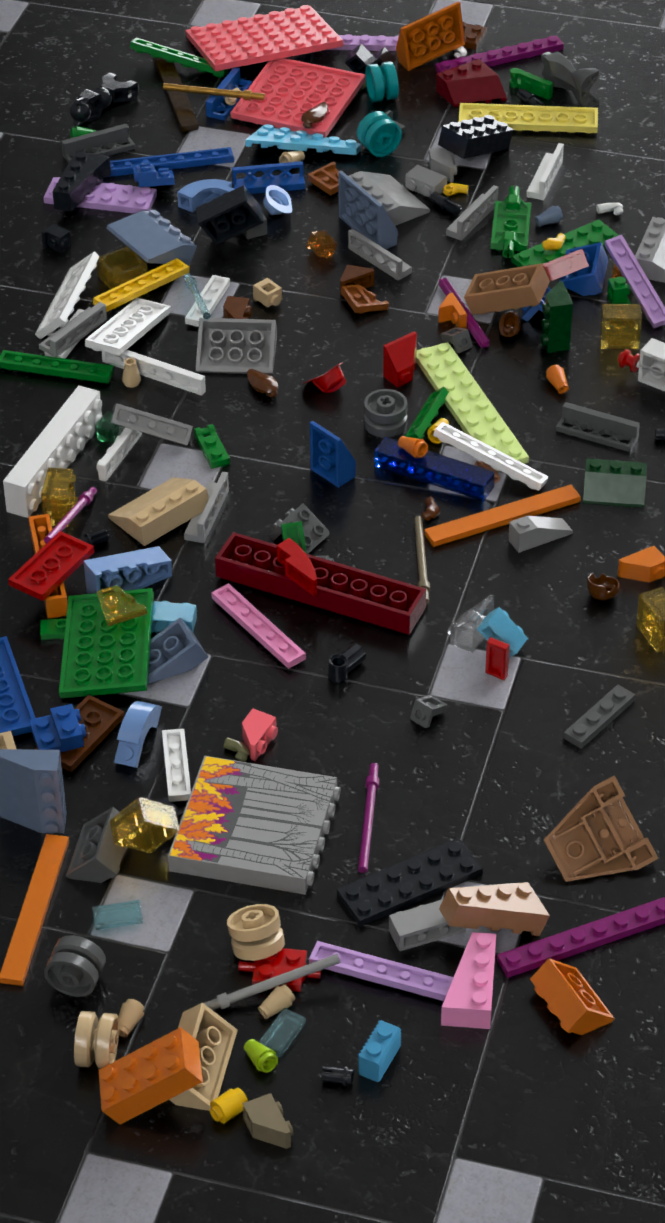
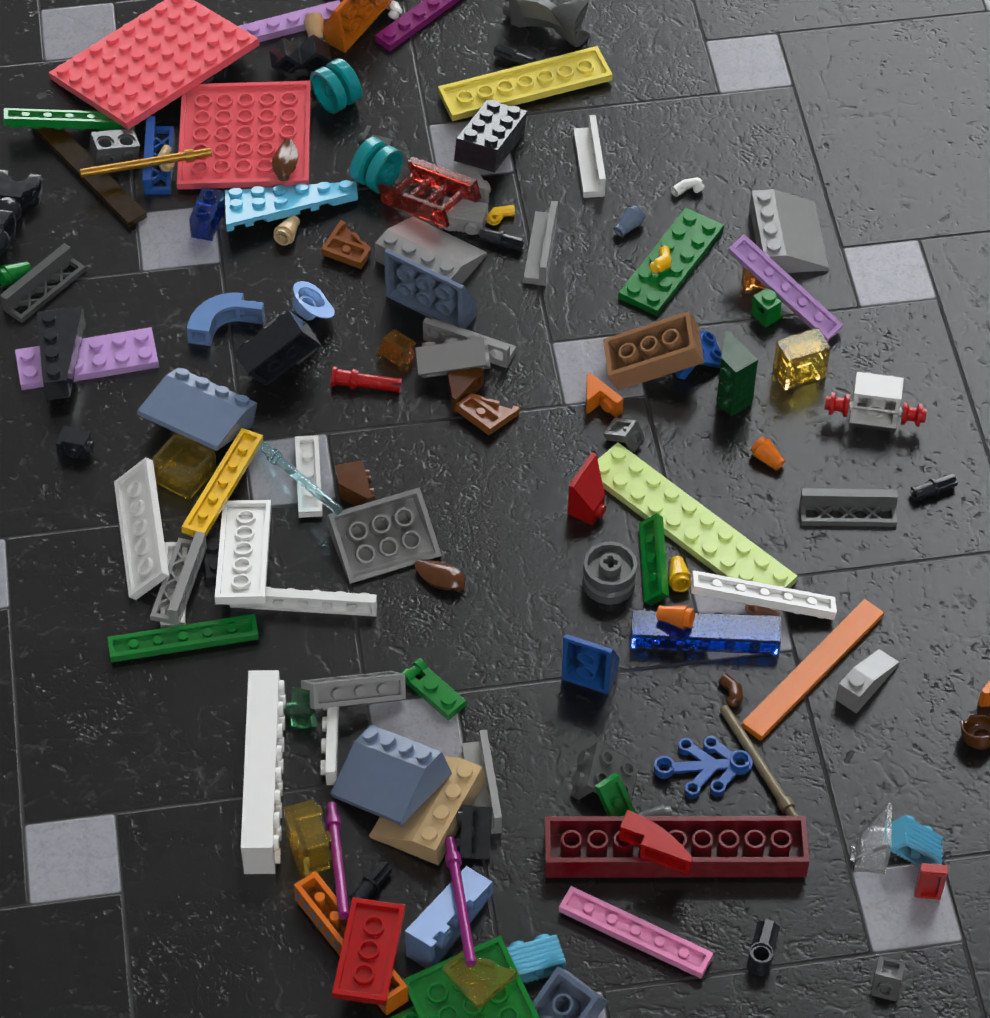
camera: 25 degrees left, 10 degrees up
blue tile [109,147,234,177] -> none
tan cone [122,358,141,388] -> none
blue plate [133,162,175,187] -> none
blue fence [232,161,305,194] -> none
tan brick [253,278,282,307] -> none
red piece [302,362,346,393] -> none
dark red wedge [436,59,507,107] -> none
magenta axle [439,277,490,348] -> none
green plate [491,186,531,258] -> none
reddish brown arm [499,311,521,338] -> none
green plate [509,68,553,100] -> none
fence [542,249,589,282] -> none
blue slope [559,242,608,296] -> none
slope [583,459,647,508] -> none
none -> dark grey brick [89,129,140,166]
none -> clear blue brick [189,188,225,241]
none -> tan cone [303,12,324,39]
none -> sand blue slope [330,725,452,826]
none -> red pin [331,366,402,393]
none -> clear red fence [378,156,481,228]
none -> light grey brick [415,335,491,378]
none -> magenta bar [445,836,477,967]
none -> black bracket [456,805,492,859]
none -> blue plant [654,736,753,799]

